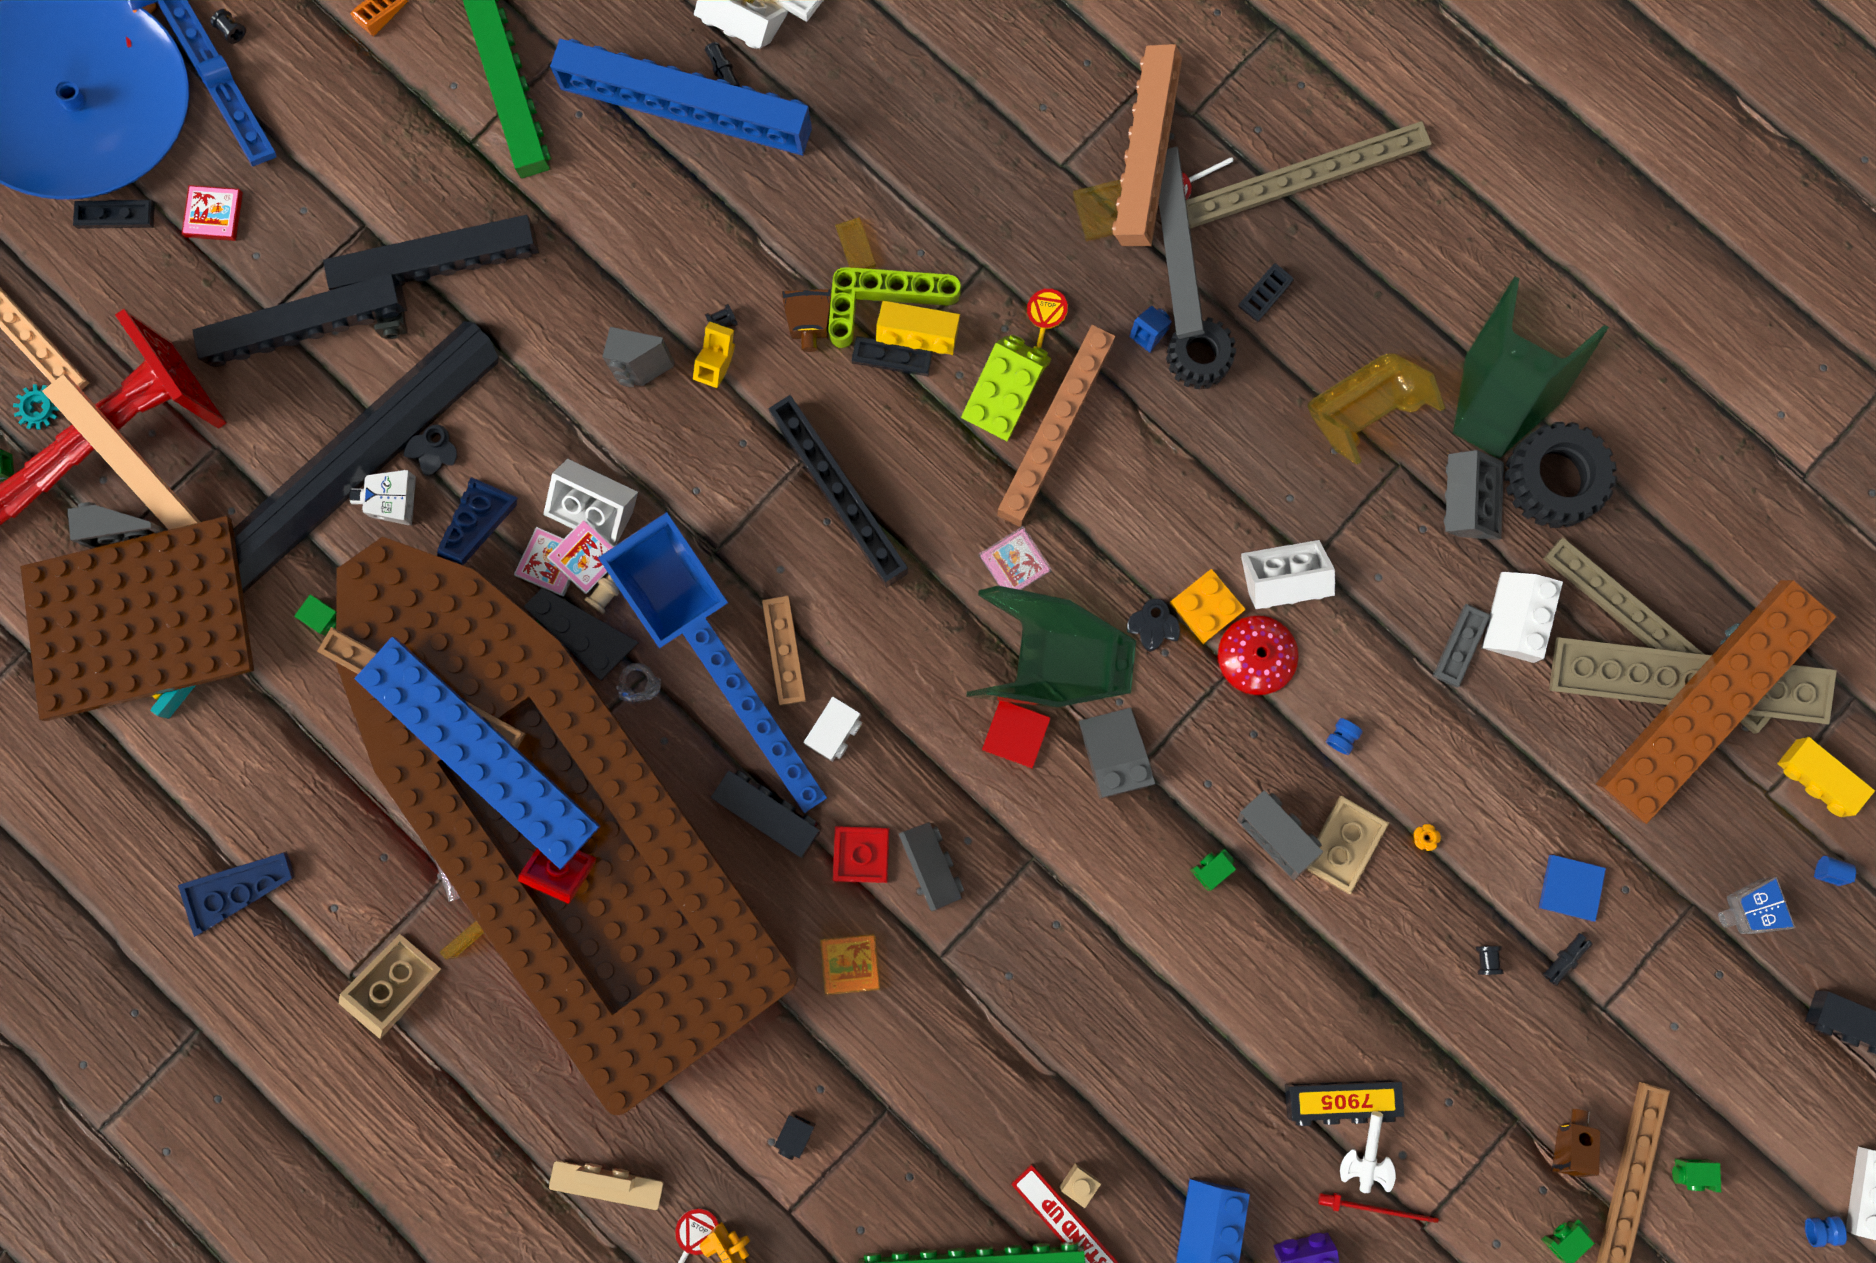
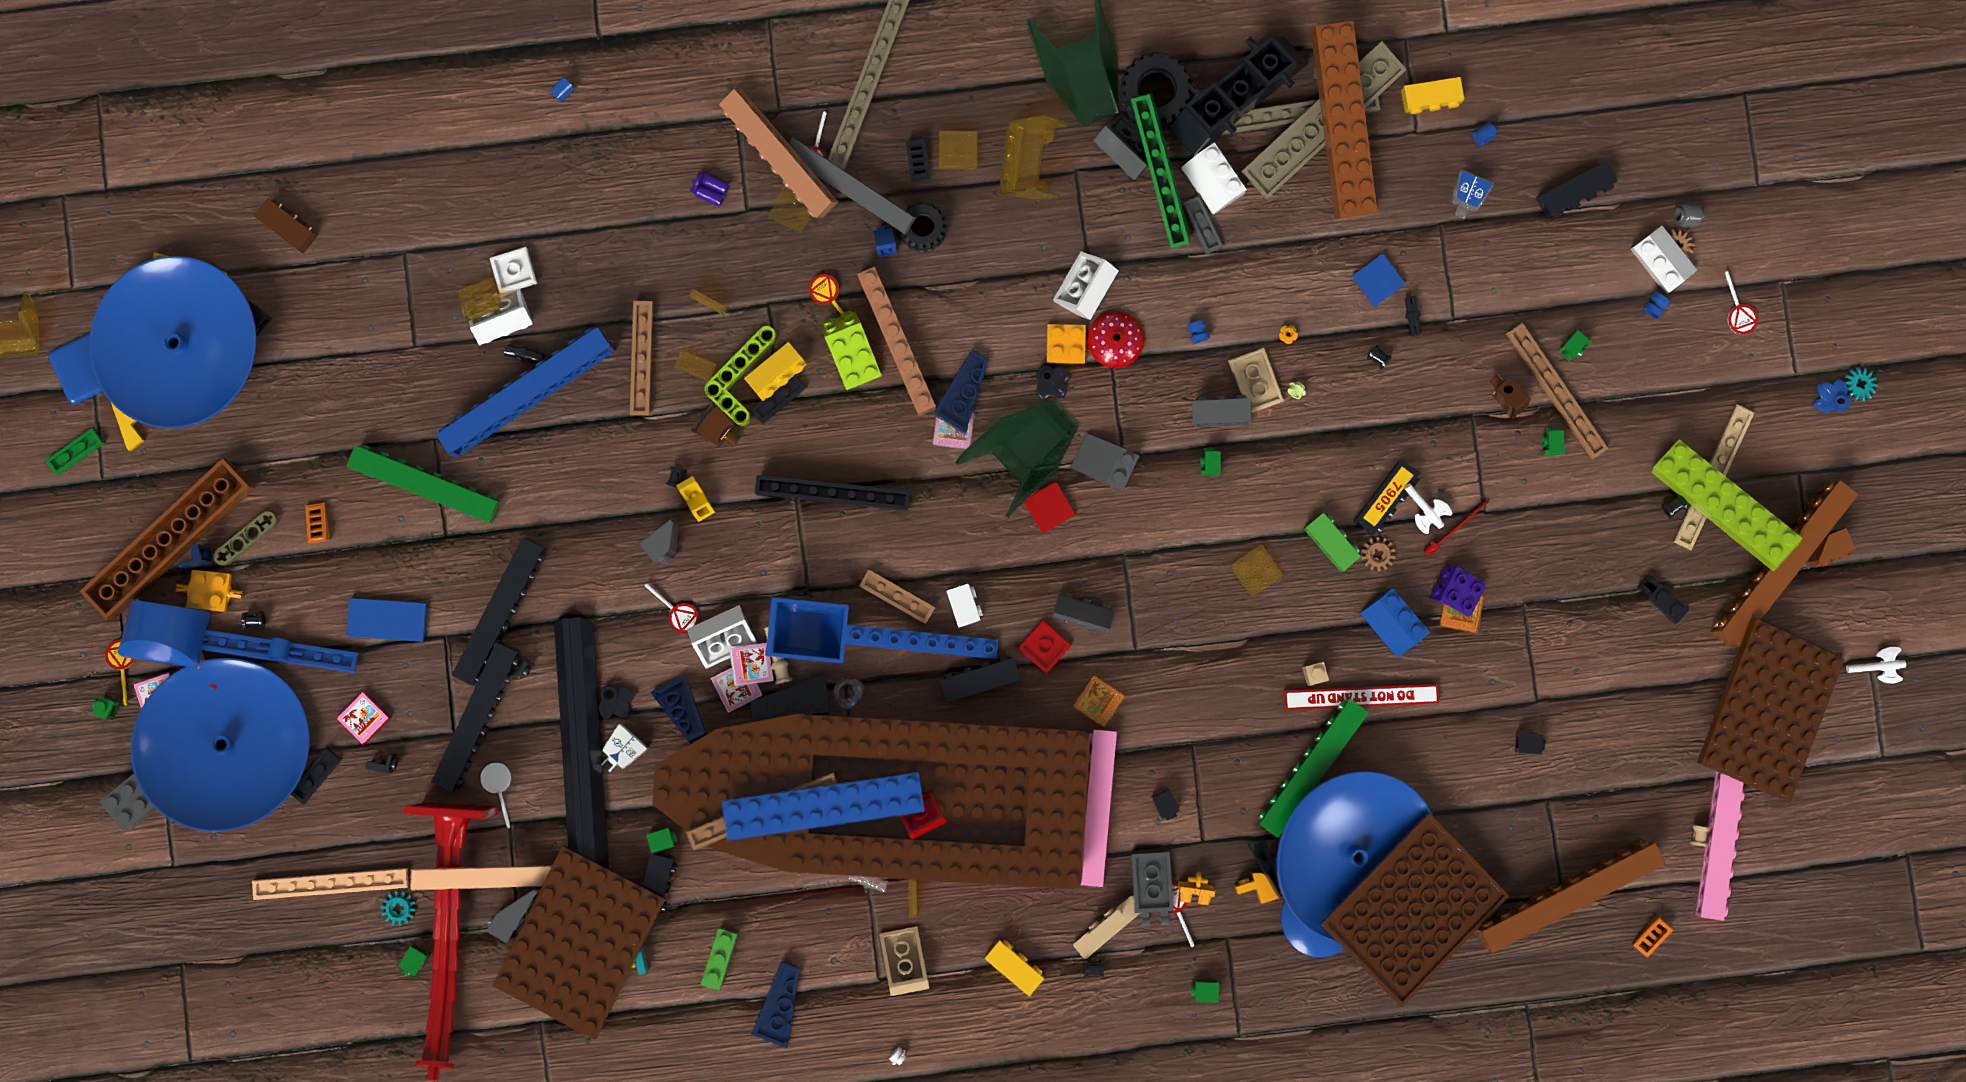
camera: 55 degrees left, 5 degrees up
none -> blue tile [346,598,427,642]
none -> pearl dark grey bracket [365,753,398,774]
none -> white piece [480,763,511,828]
none -> medium nougat plate [630,301,653,416]
none -> black brick [642,853,677,916]
none -> piece [645,583,700,633]
none -> clear yellow tile [689,289,728,316]
none -> dark purple piece [690,172,730,207]
none -> bright green brick [701,926,739,990]
none -> white plate [889,1047,906,1065]
none -> dark blue wing [932,350,988,435]
none -> clear yellow plate [939,131,977,170]
none -> yellow brick [984,939,1044,996]
none -> bright pink brick [1080,729,1117,887]
none -> black bush [1083,960,1104,978]
none -> dark grey tile [1130,852,1174,926]
none -> green brick [1131,92,1191,248]
none -> black piece [1169,36,1308,156]
none -> clear yellow plate [1230,544,1284,597]
none -> yellowish green plate [1288,382,1306,399]
none -> bright green brick [1304,513,1361,572]
none -> medium nougat gear [1361,537,1396,572]

